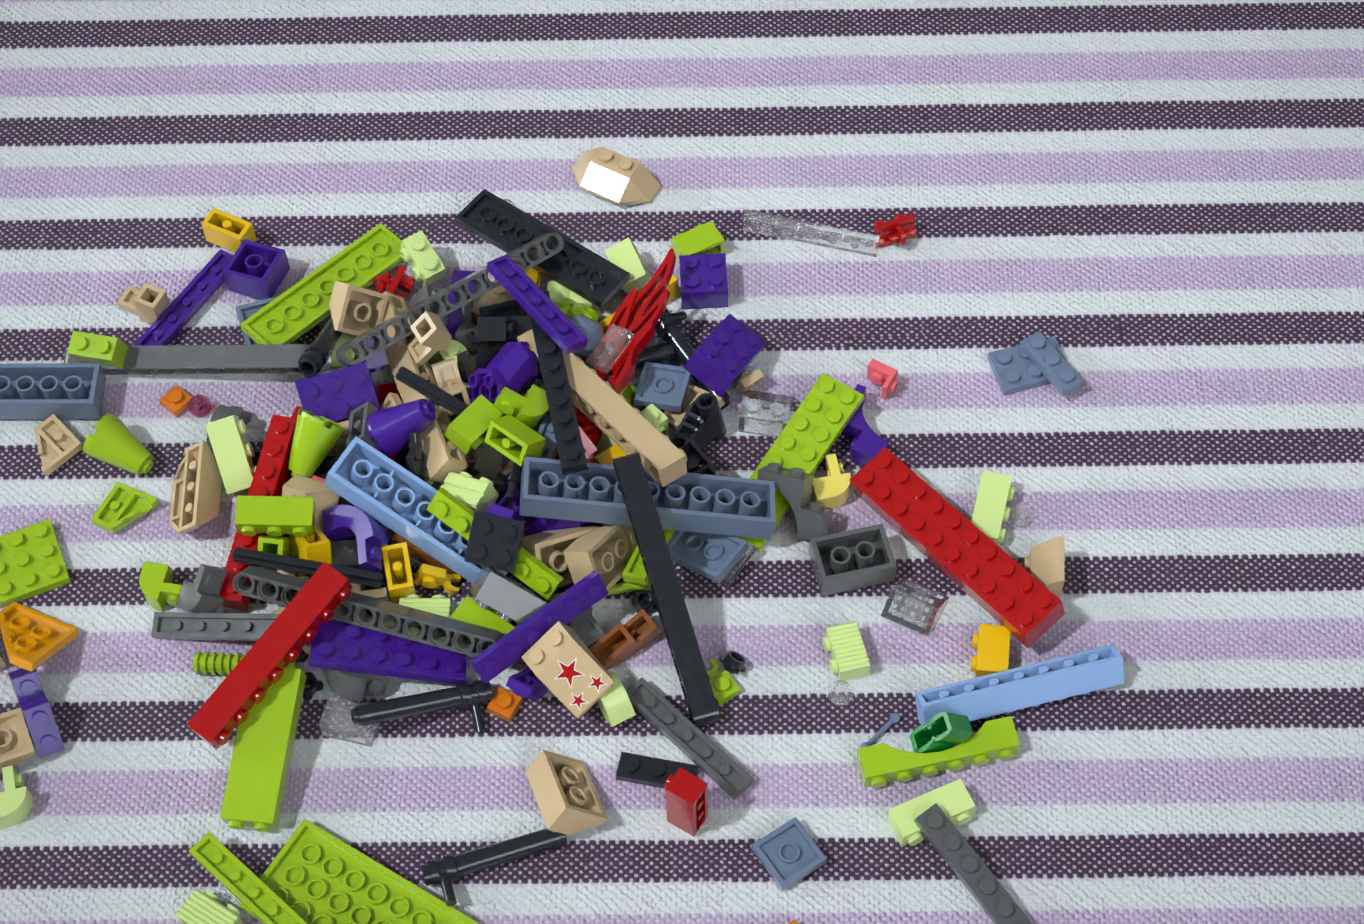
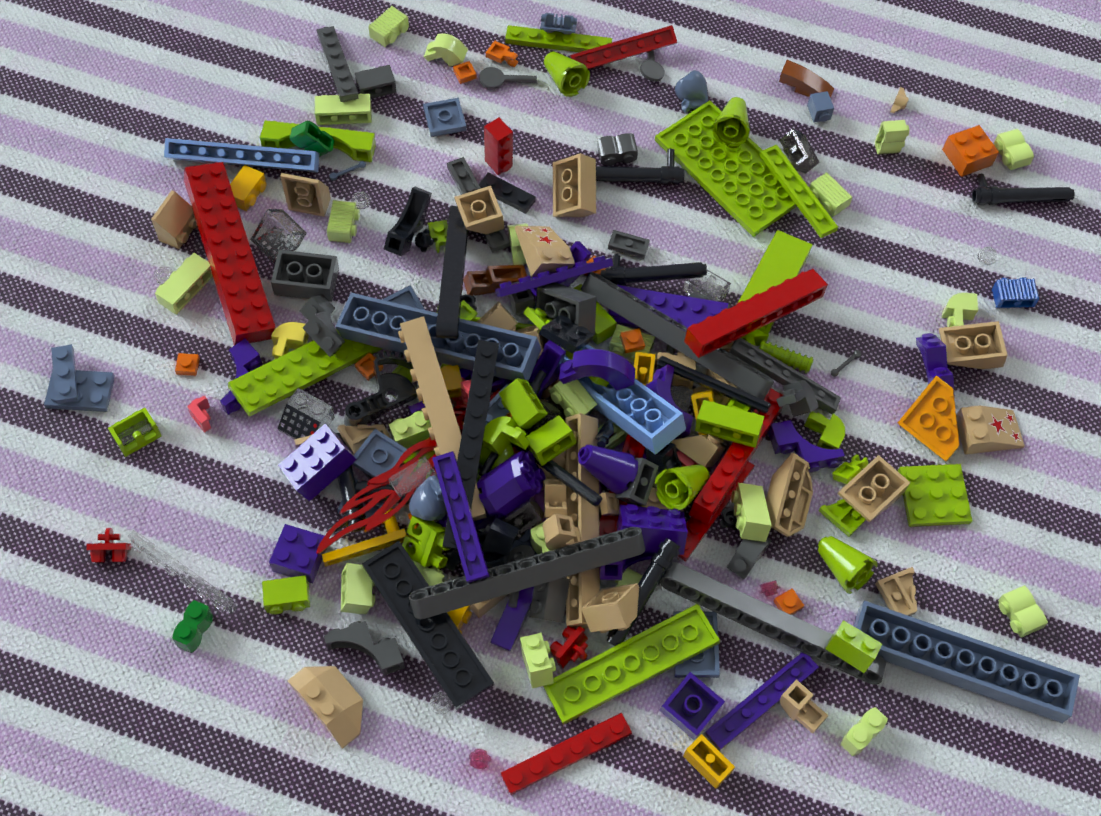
camera: 165 degrees left, 5 degrees up
none -> lime window [108,407,162,457]
none -> green brick [172,600,213,653]
none -> orange plate [175,353,200,376]
none -> tan slope [280,173,331,217]
none -> dark grey arch [324,621,405,676]
none -> dark grey brick [355,65,397,99]
none -> black arch [384,186,432,256]
none -> tan slope [454,186,505,234]
none -> clear pink plate [469,749,491,769]
none -> red plate [501,712,632,795]
none -> dark purple arch [559,349,635,391]
none -> dark grey brick [597,133,638,166]
none -> dark grey plate [608,230,650,259]
none -> orange plate [620,328,645,353]
none -> dark purple arch [768,420,845,473]
none -> dark grey hinge [831,350,861,377]
none -> lime plate [832,454,869,484]
none -> tan slope [838,455,910,522]
none -> yellowish green brick [841,707,888,756]

